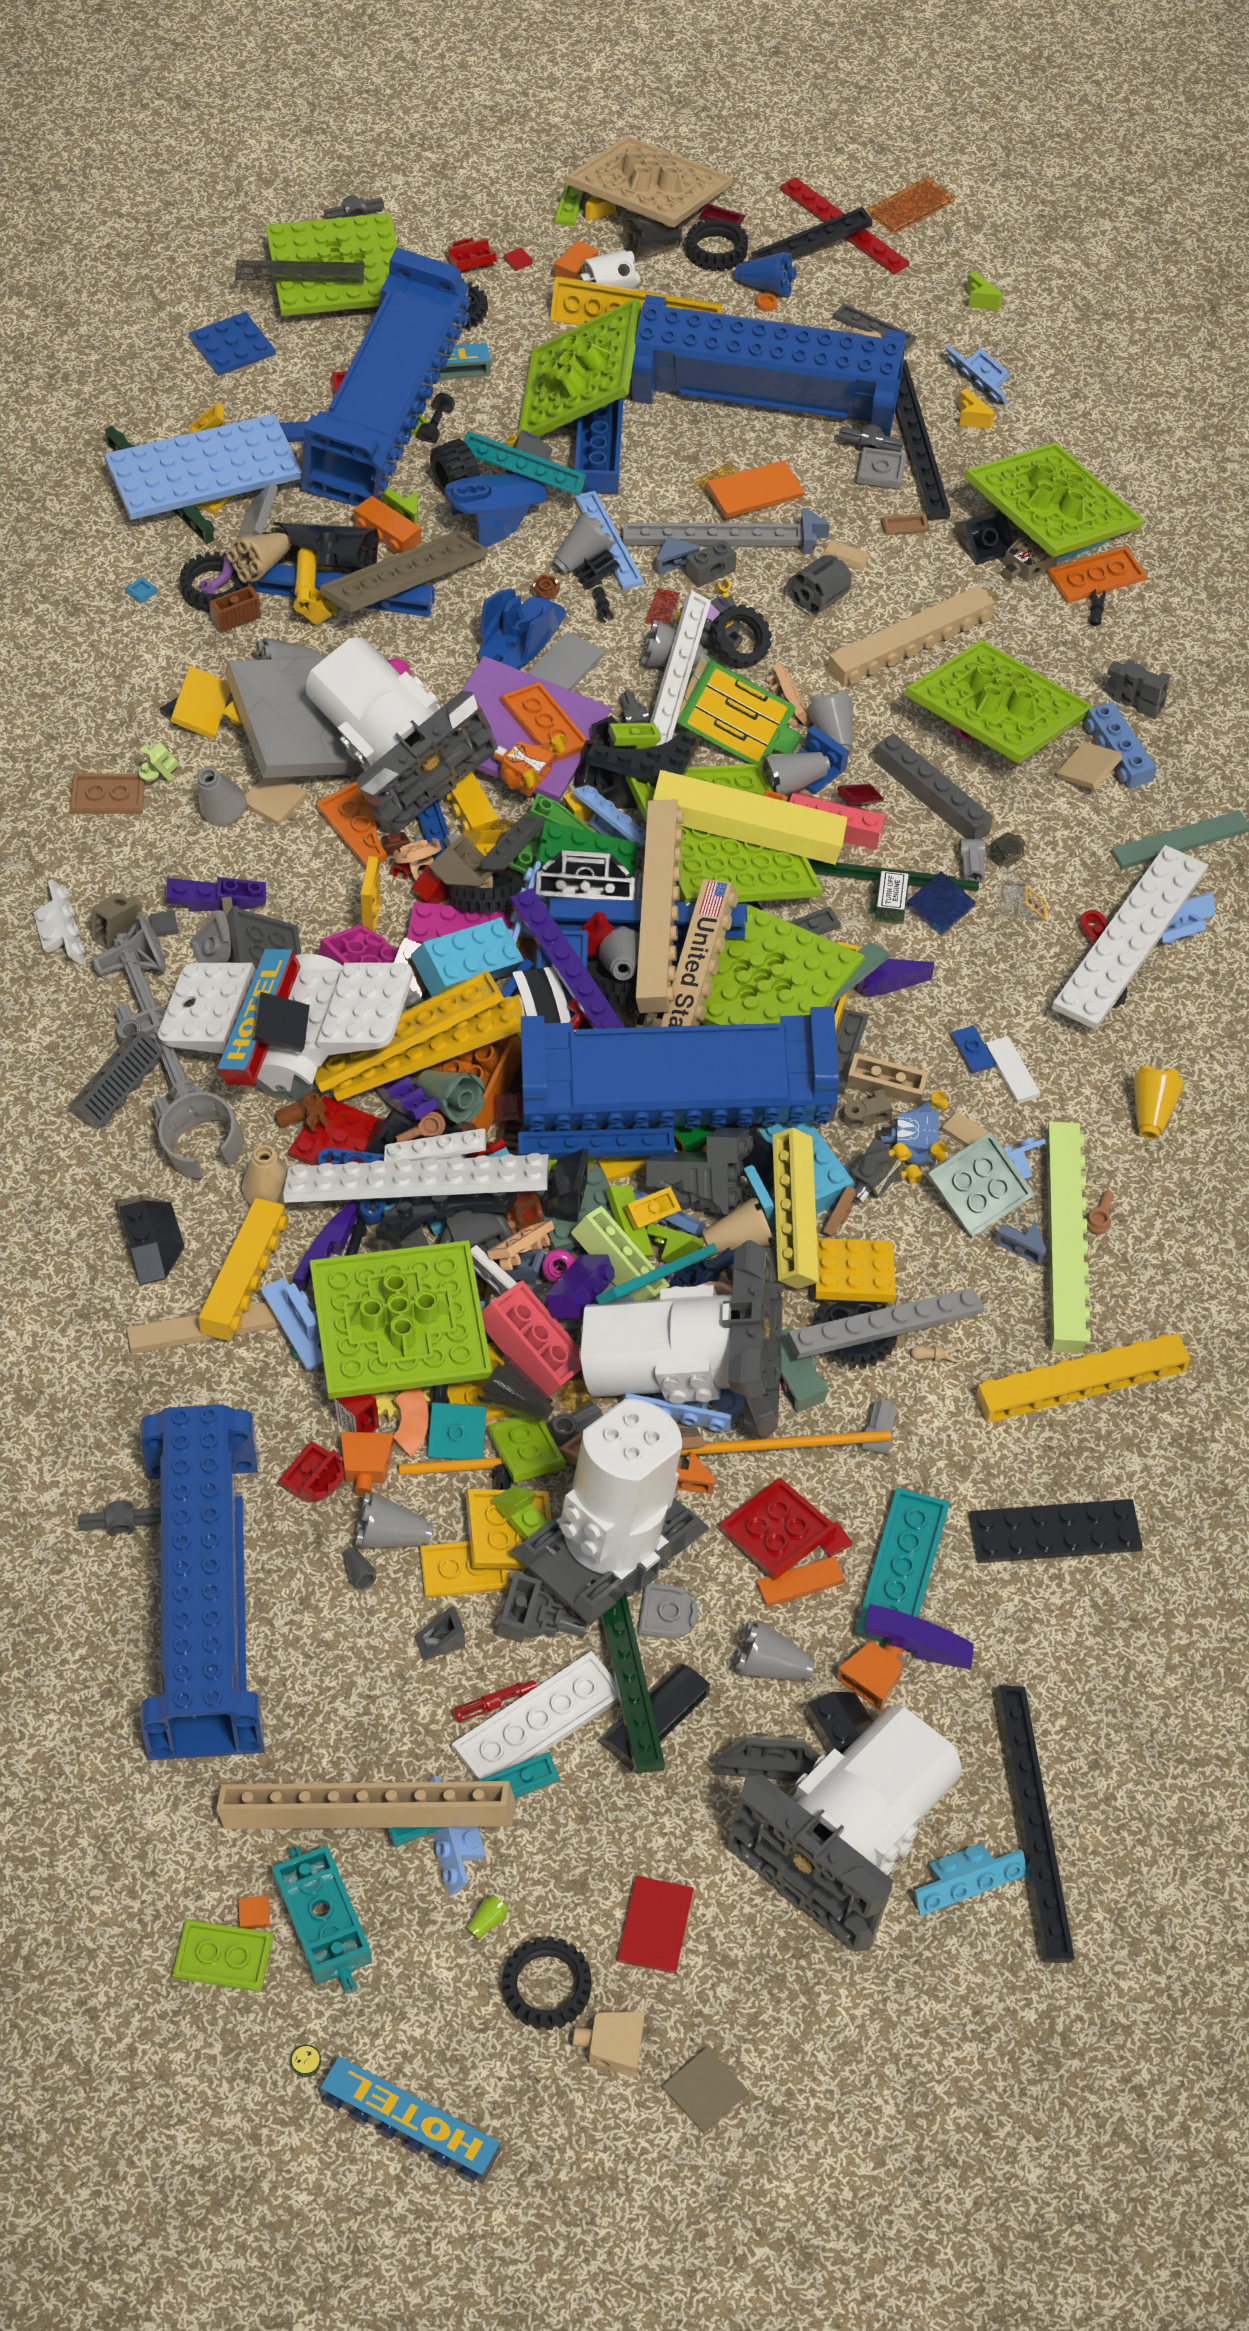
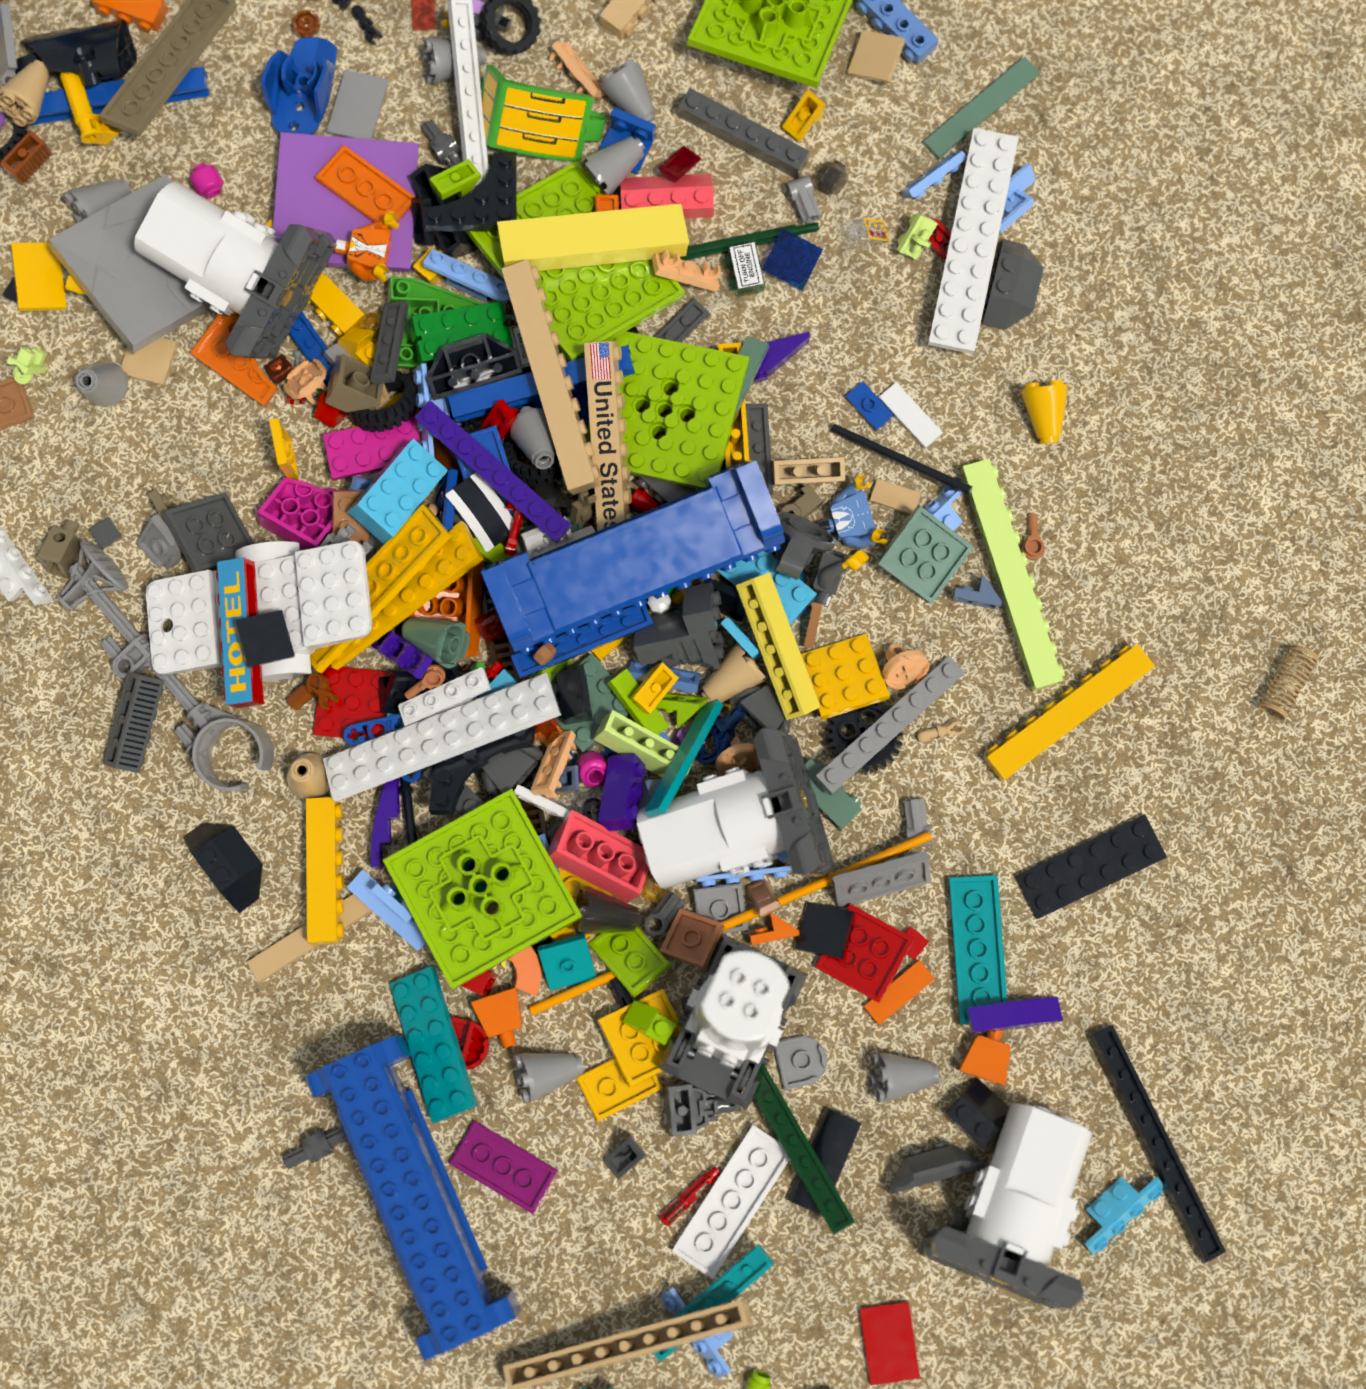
camera: 15 degrees left, 25 degrees up
dark purple slope [166,877,266,912] -> none
dark grey cone [343,1547,376,1589] -> none
none -> teal plate [390,966,478,1123]
none -> magenta tile [449,1120,559,1214]
none -> medium nougat tile [533,643,557,666]
none -> white tile [647,595,671,615]
none -> light nougat plate [652,250,721,292]
none -> dark grey piece [775,512,837,580]
none -> yellow slope [782,90,826,141]
none -> black tile [796,902,855,960]
none -> black bar [831,424,973,495]
none -> light grey plate [832,851,931,908]
none -> light nougat tile [882,644,929,690]
none -> yellowish green hips [897,213,938,260]
none -> light blue plate [901,151,967,200]
none -> dark grey wedge [982,239,1044,330]

